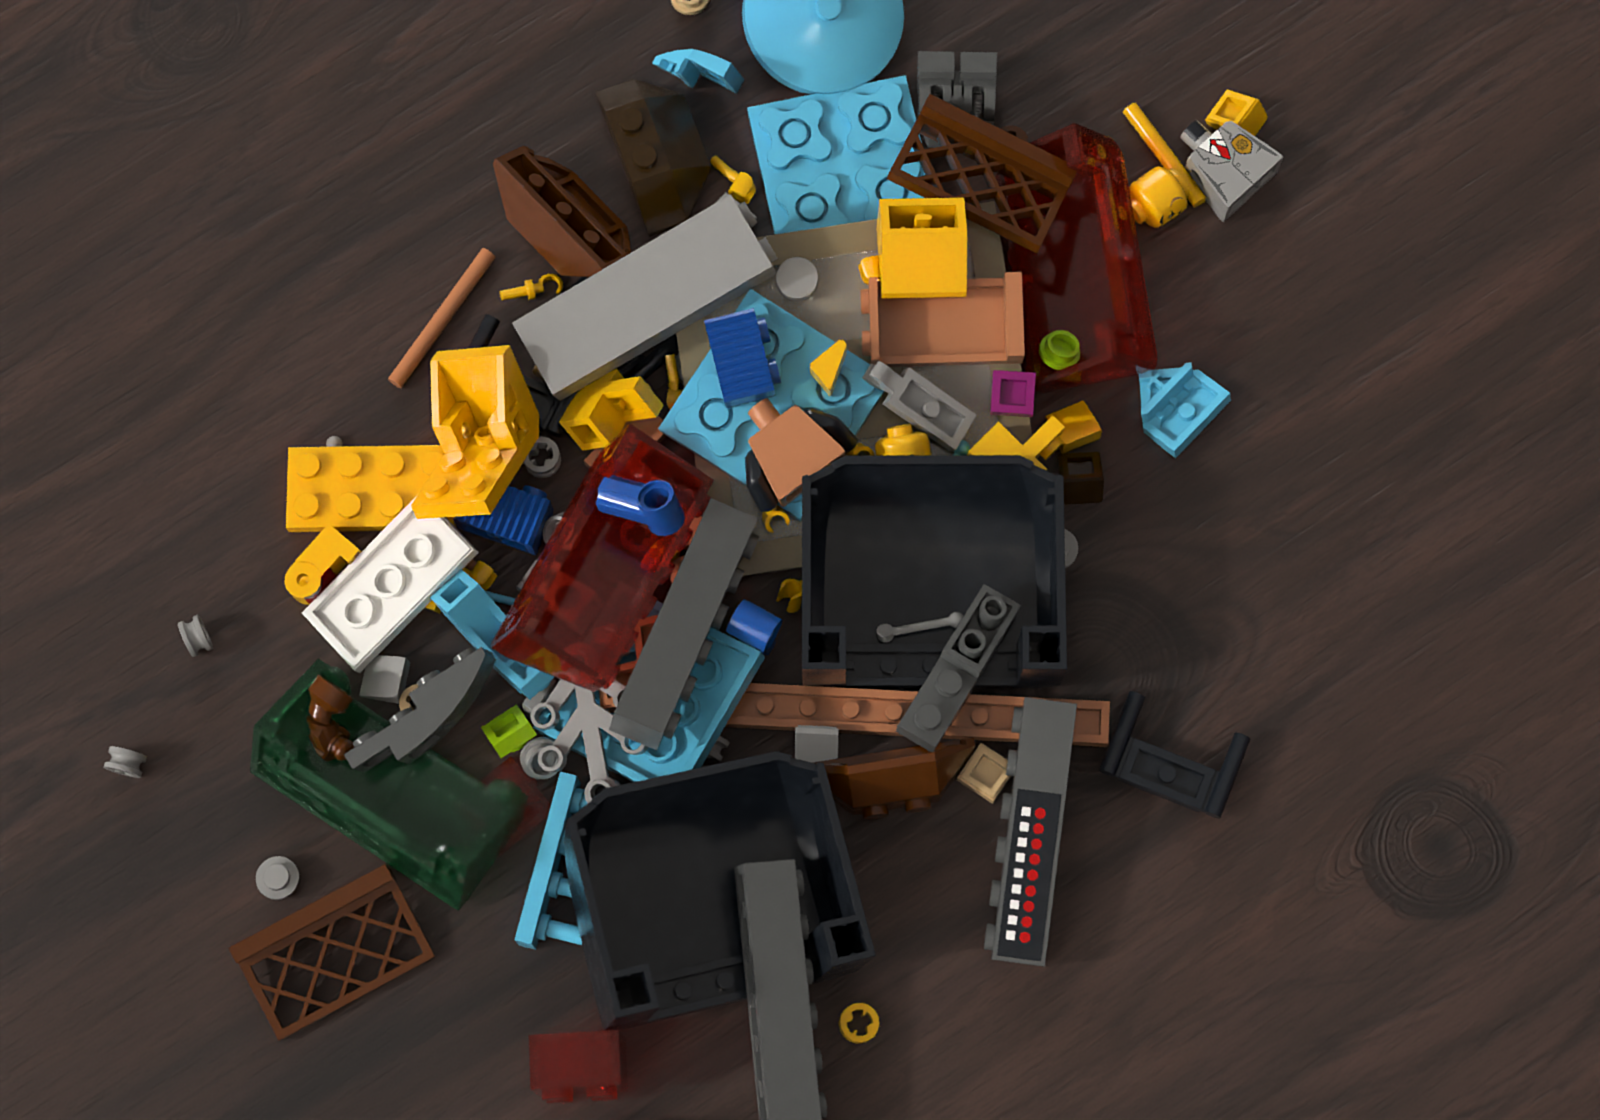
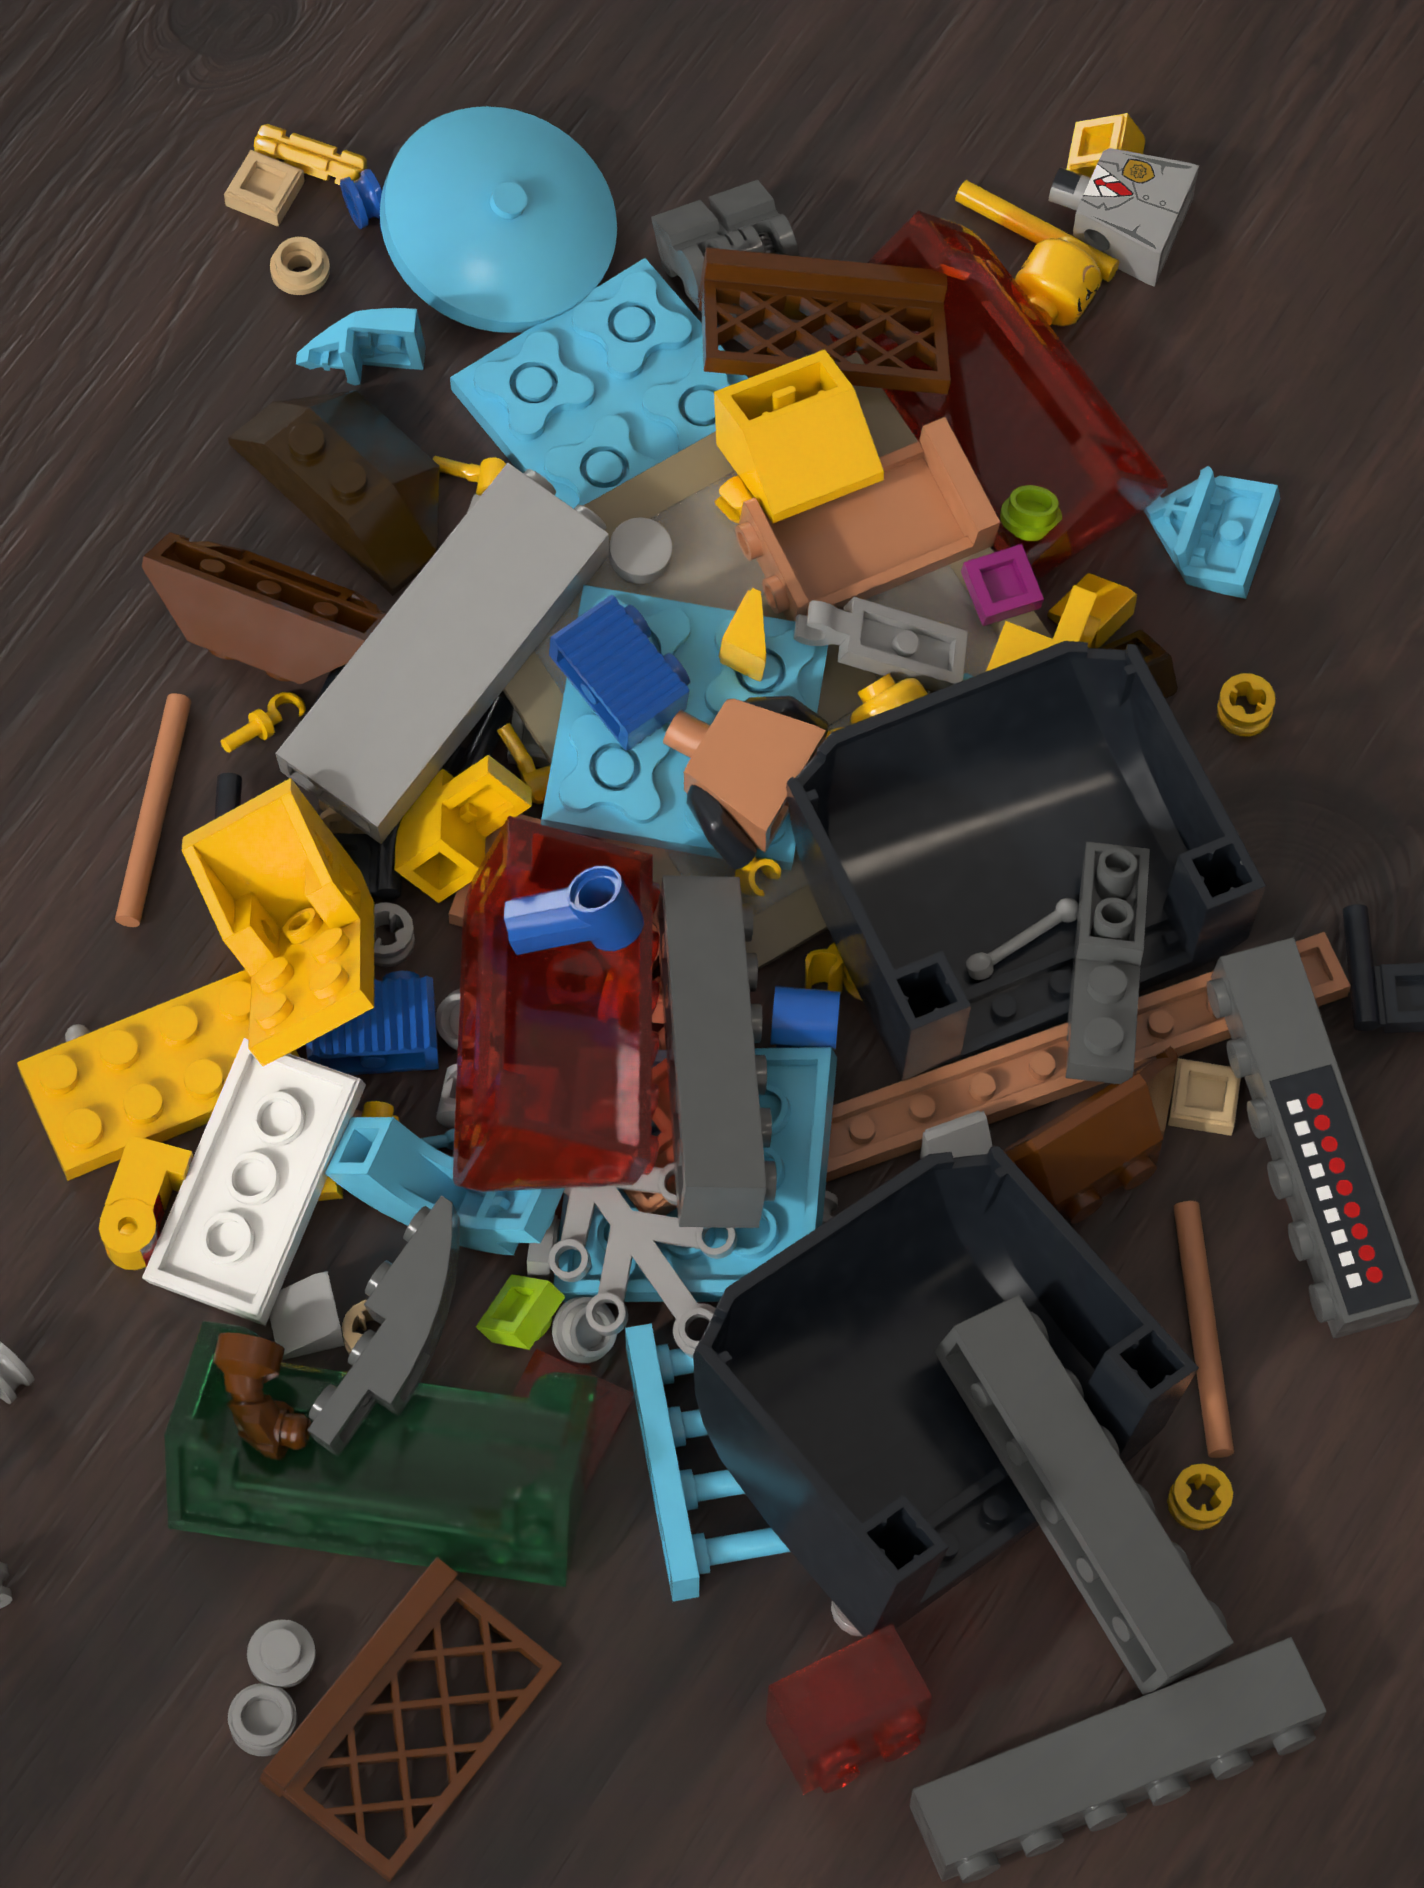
camera: 30 degrees left, 10 degrees down
none -> light grey tile [228,1683,298,1756]
none -> nougat bar [1173,1201,1234,1458]
none -> yellow bush [1217,673,1275,736]

